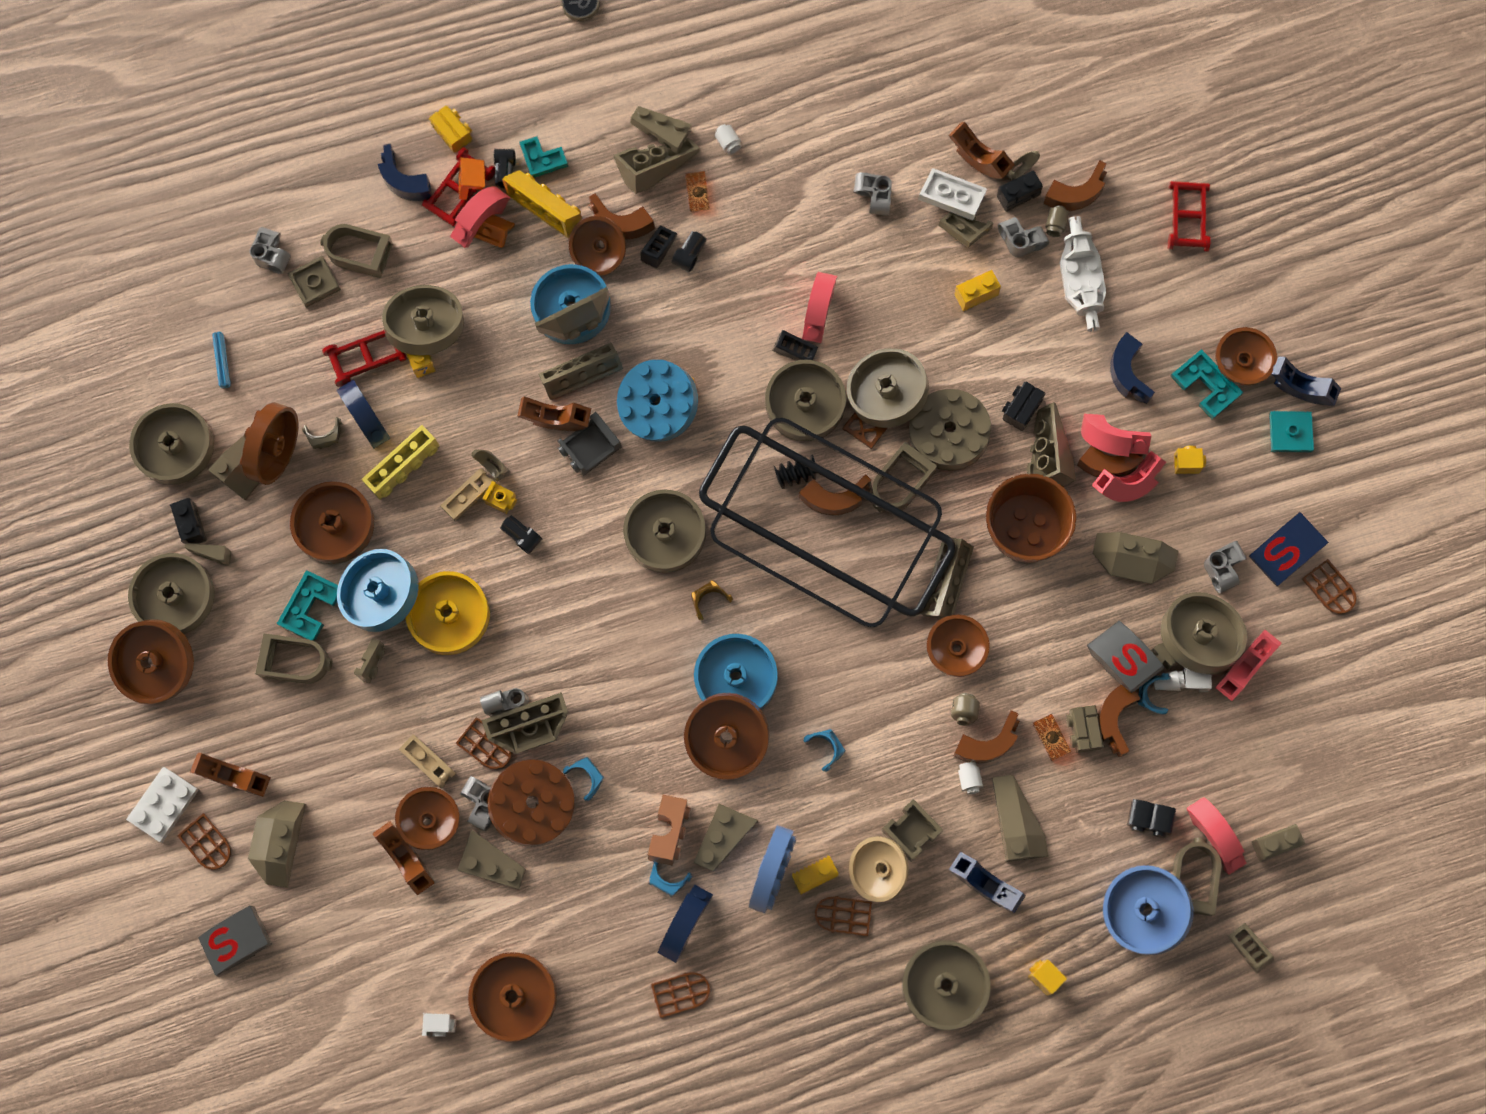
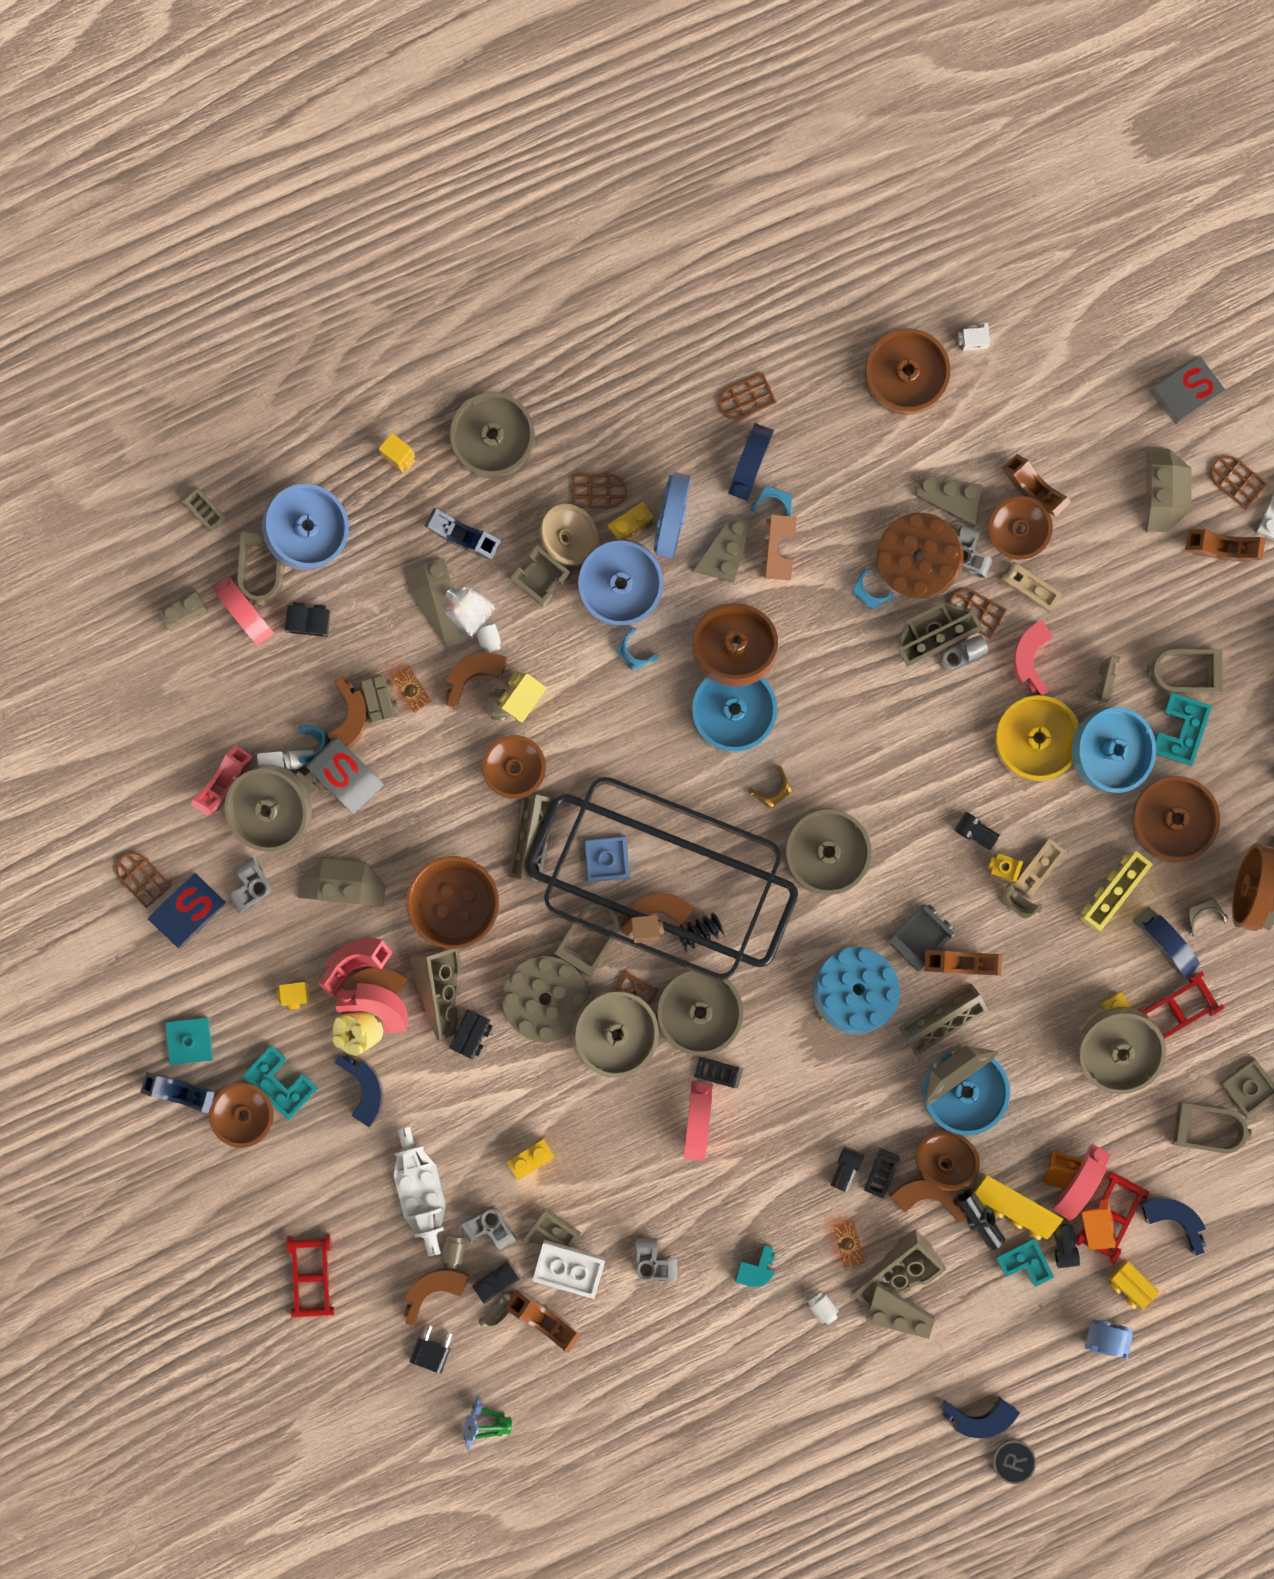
camera: 170 degrees right, 10 degrees up
none -> light yellow brick [333,1011,383,1056]
none -> black piece [409,1324,453,1374]
none -> clear torso [444,586,496,637]
none -> plant [463,1395,512,1451]
none -> light yellow brick [498,671,547,723]
none -> medium blue piece [578,539,663,625]
none -> medium blue tile [584,836,630,882]
none -> medium nougat brick [632,915,664,943]
none -> teal brick [735,1244,775,1287]
none -> dark blue arch [940,1397,1020,1438]
none -> black piece [957,1189,1006,1250]
none -> coral arch [1013,620,1053,695]
none -> medium blue brick [1084,1320,1133,1360]

